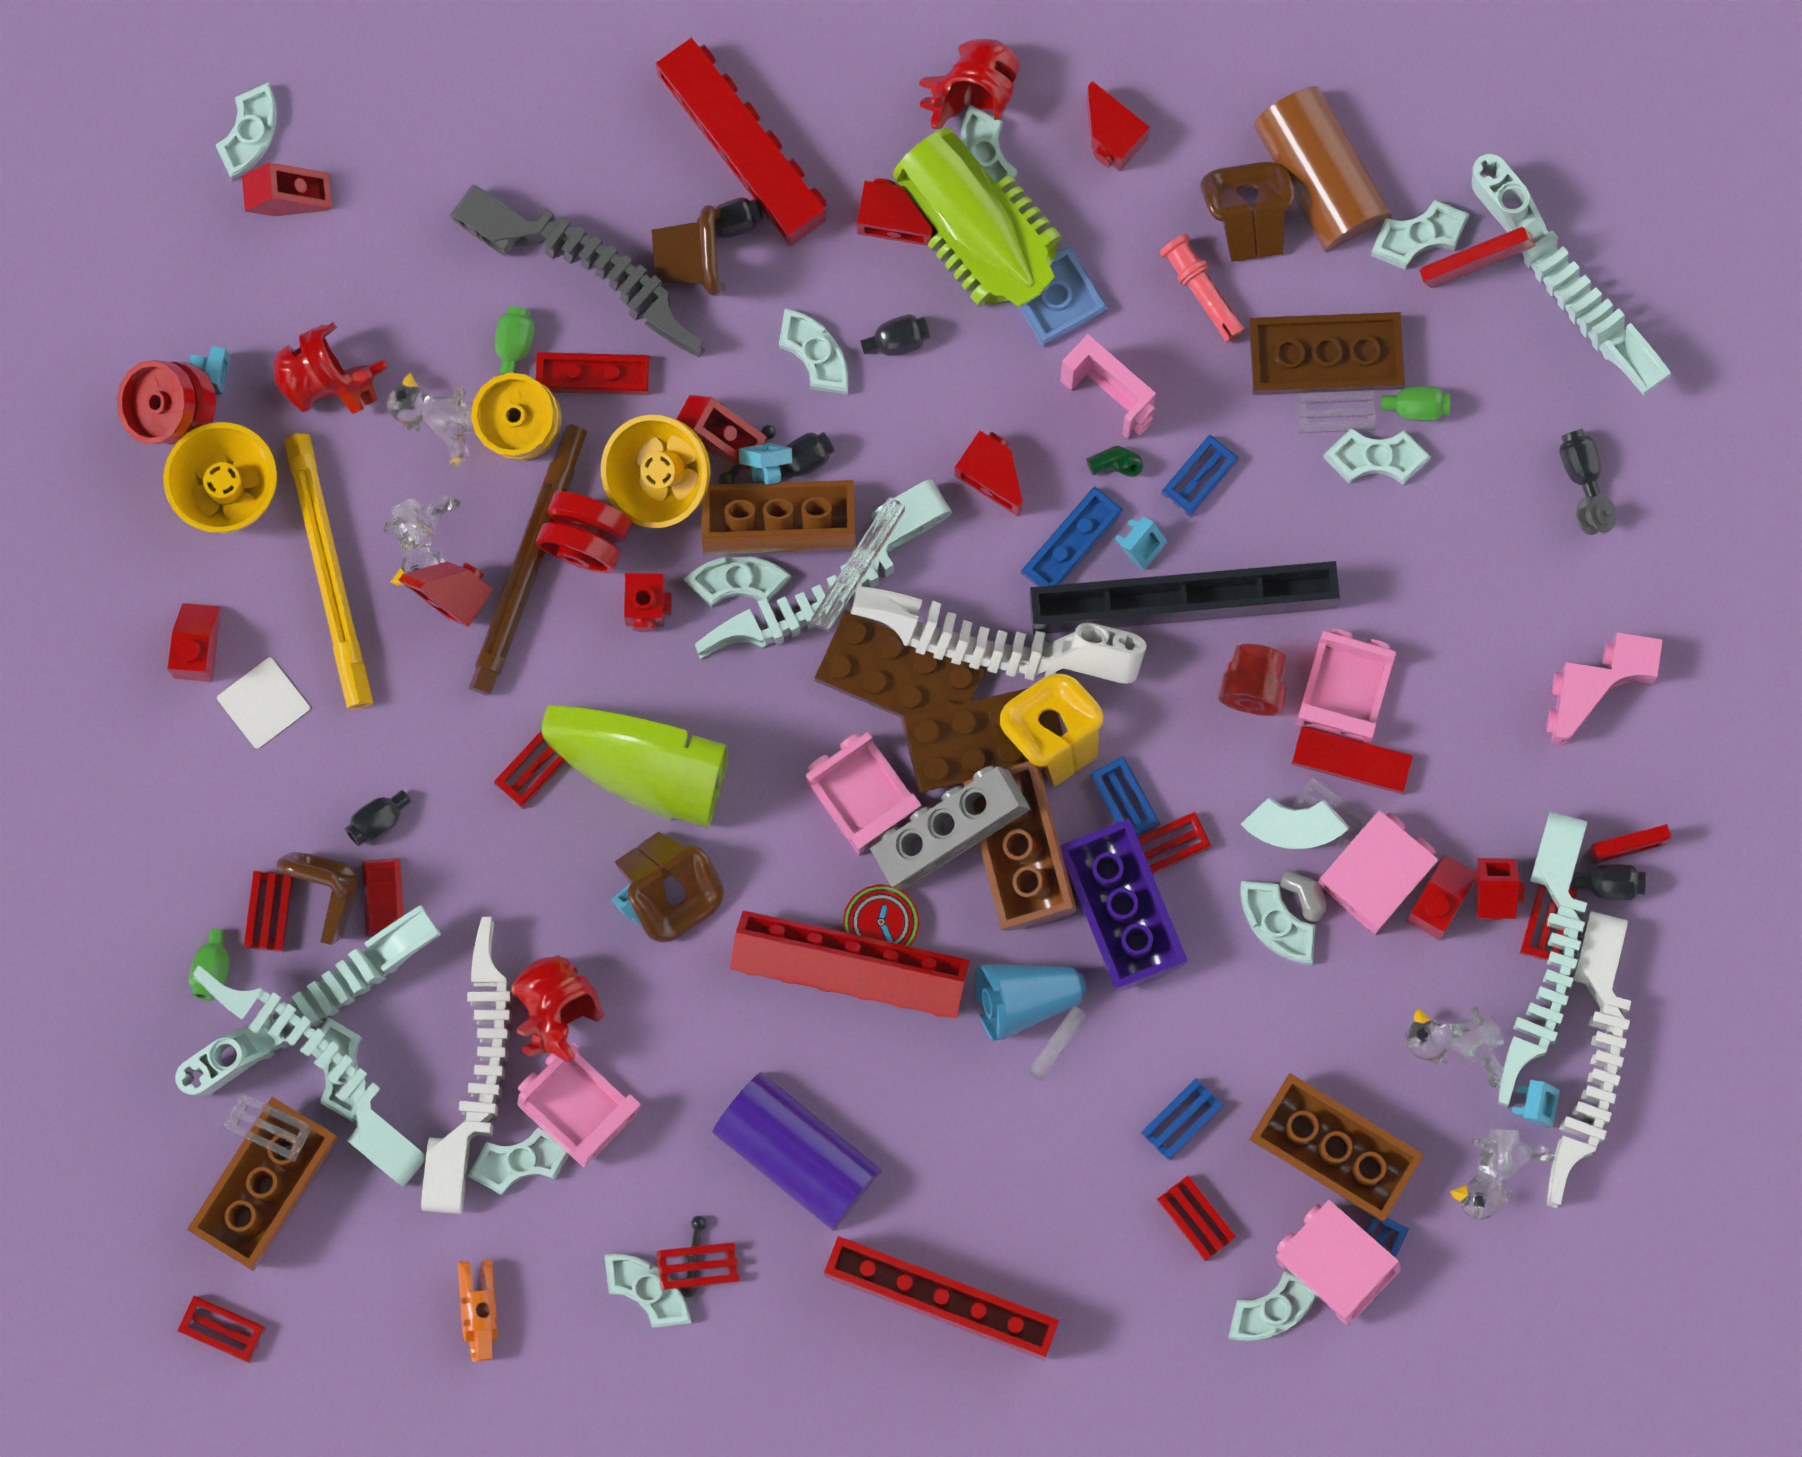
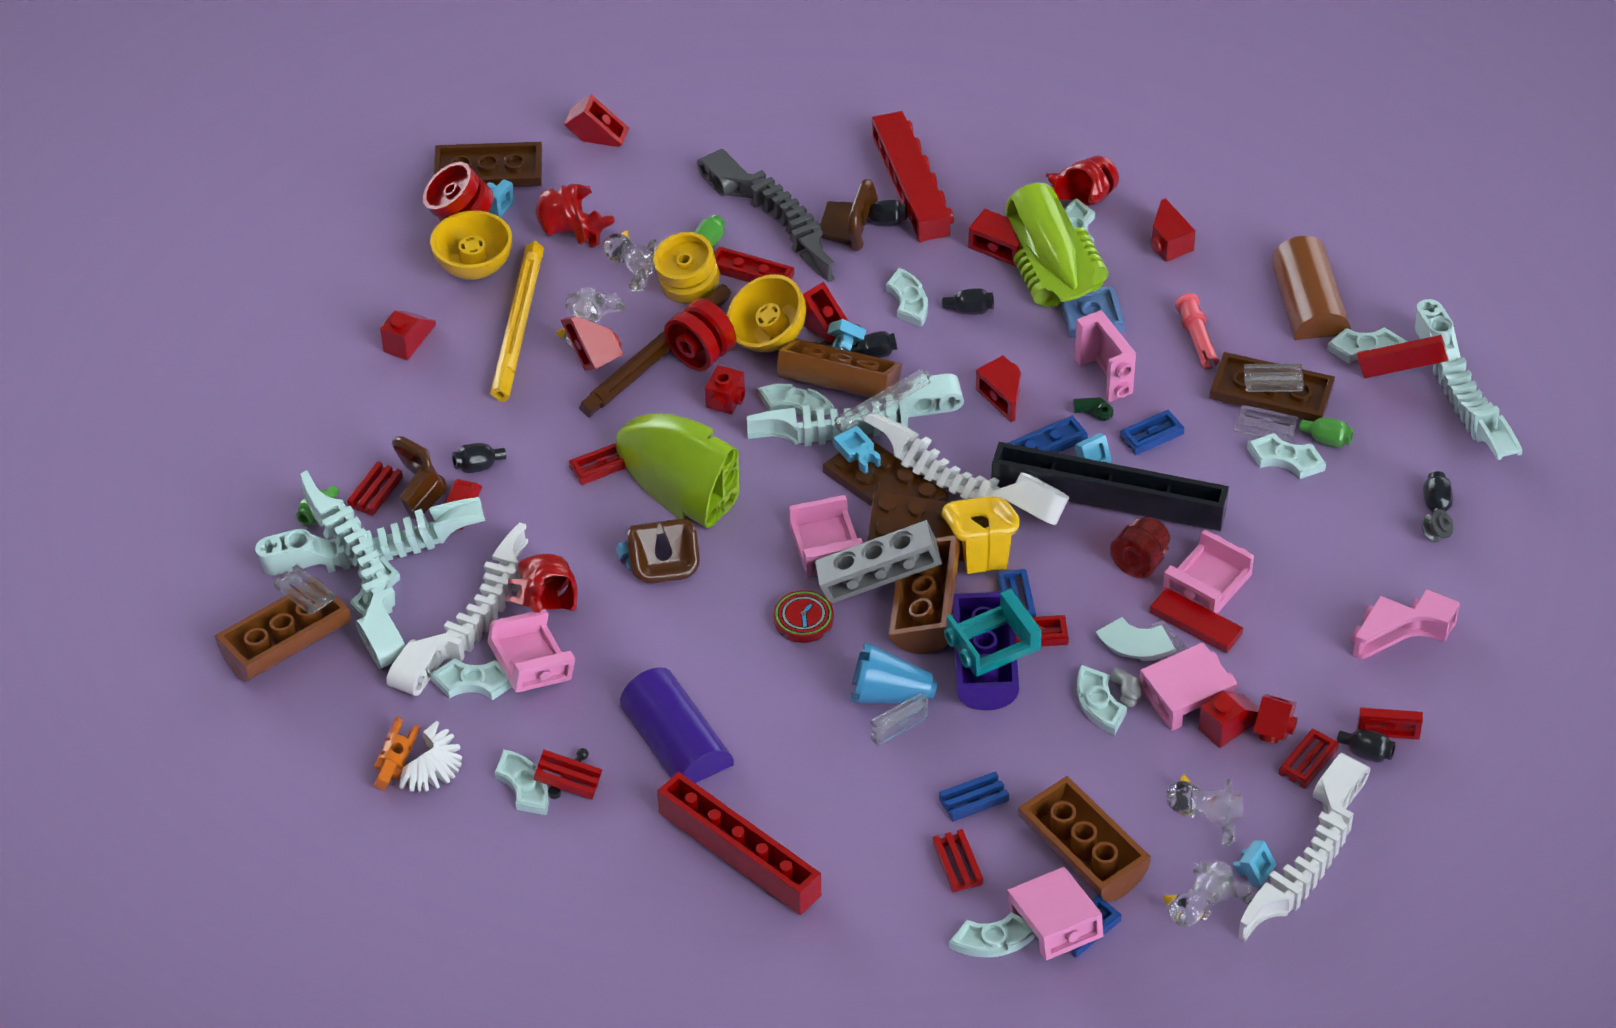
camera: 20 degrees right, 30 degrees down
red tile [177,1295,266,1363] -> none
light aqua tile [216,82,277,181] -> none
white sticker [217,657,310,749] -> none
red brick [730,910,970,1019] -> none
reddish brown piece [1200,162,1295,262] -> none
light aqua piece [1498,811,1587,1108] -> none
none -> white hair [399,721,462,792]
none -> reddish brown plate [434,141,543,187]
none -> medium azure plate [833,426,881,473]
none -> teal panel [944,589,1041,677]
none -> clear tile [1244,364,1304,392]

